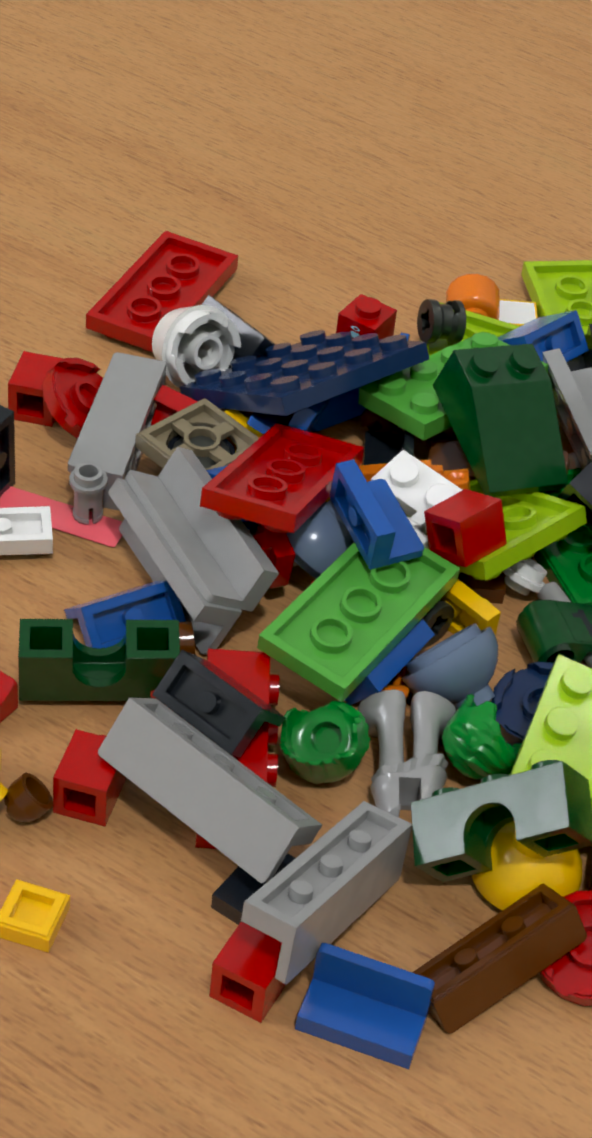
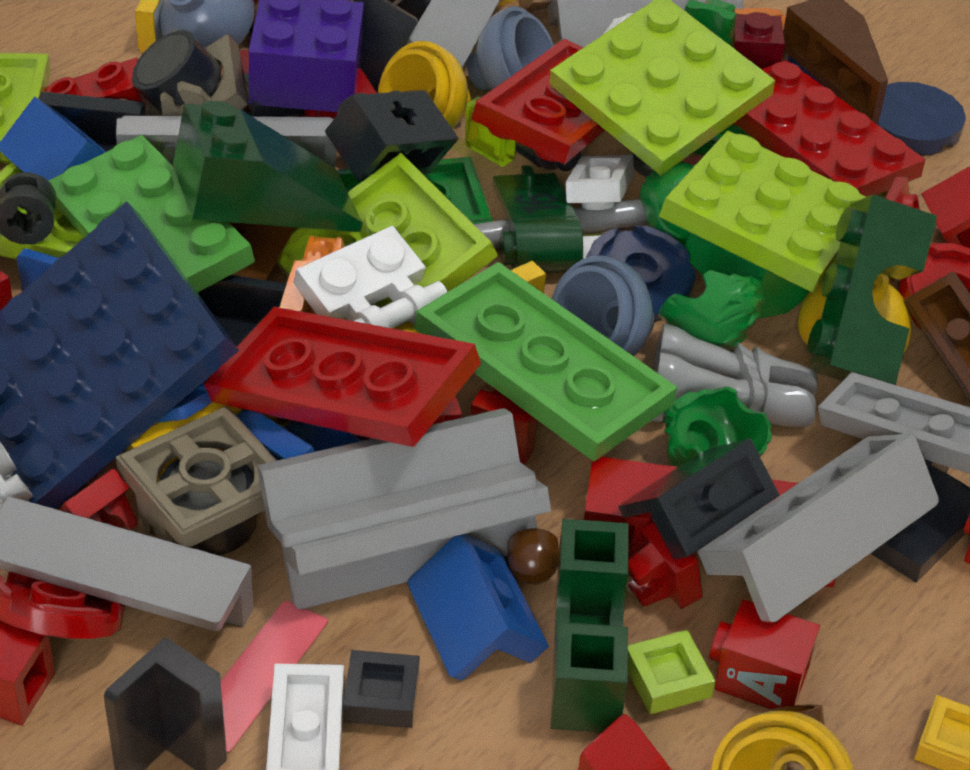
camera: 80 degrees left, 0 degrees up
light grey pin [69,461,108,524] -> none
blue panel [329,459,424,570] -> none
red brick [424,489,507,568] -> none
none -> black plate [343,650,420,728]
none -> lime plate [628,630,715,715]

